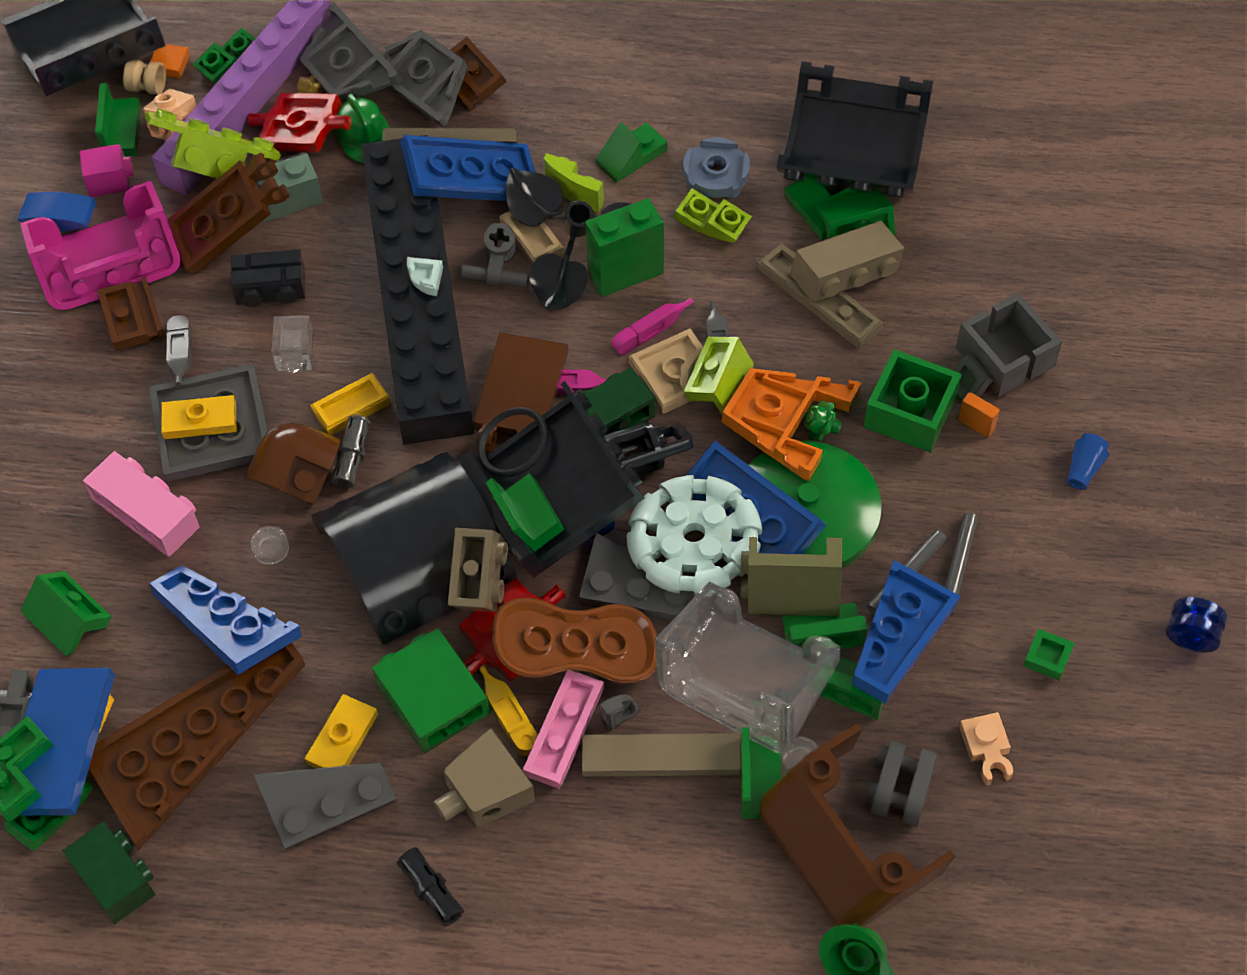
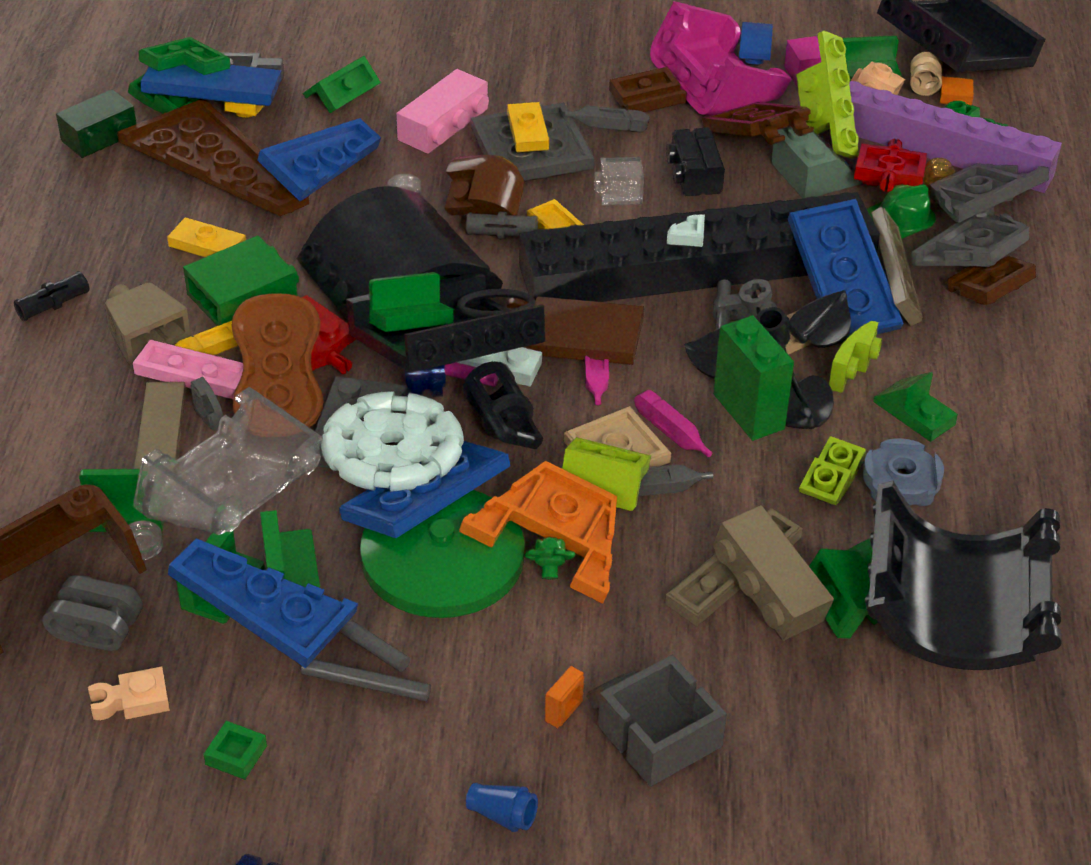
camera: 85 degrees right, 15 degrees down
dark grey wing [254,762,396,849] -> none
dark tan brick [448,528,508,612] -> none
dark green brick [583,368,655,435] -> none
olive panel [741,537,842,616] -> none
green brick [864,349,962,453] -> none

